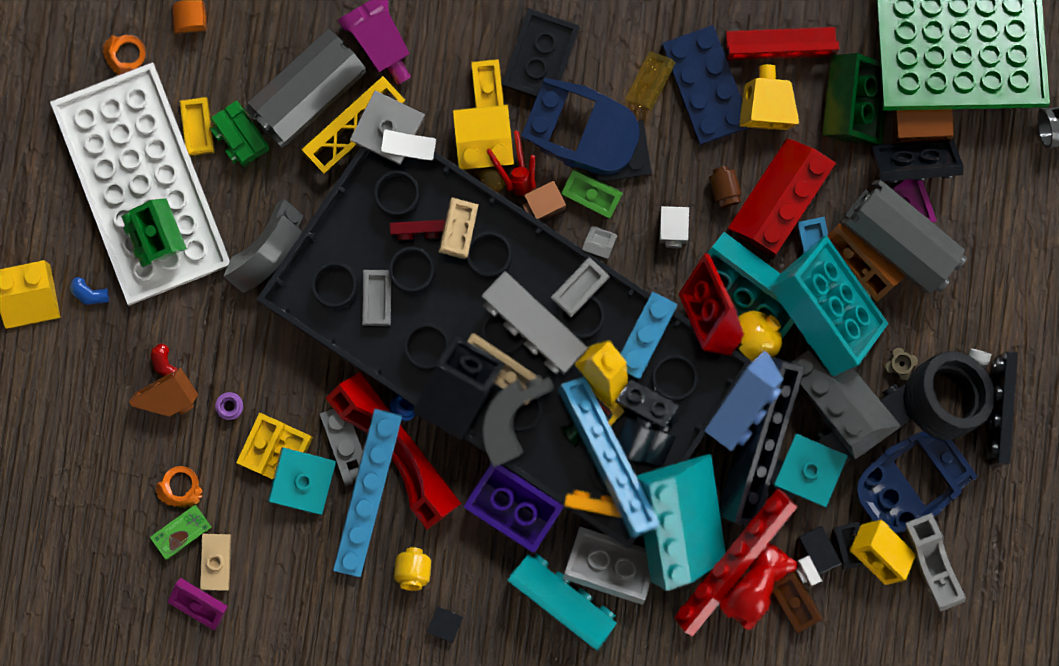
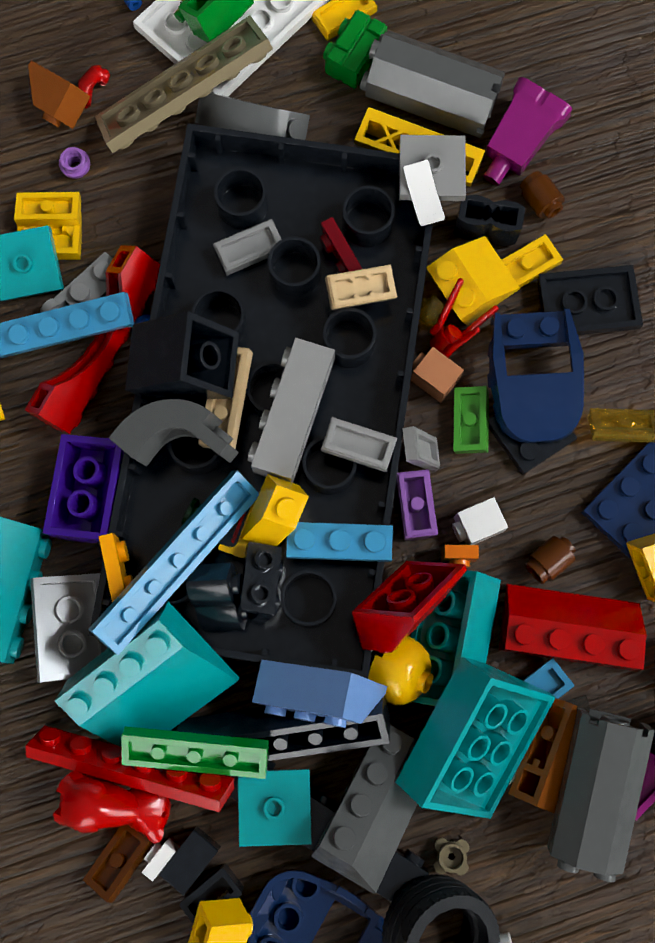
camera: 65 degrees right, 5 degrees down
none -> dark tan plate [95,15,273,153]
none -> green plate [122,726,269,779]
none -> medium lavender brick [396,469,438,541]
none -> orange plate [441,545,479,568]
none -> black brick [454,195,525,246]
none -> reddish brown brick [520,171,565,219]

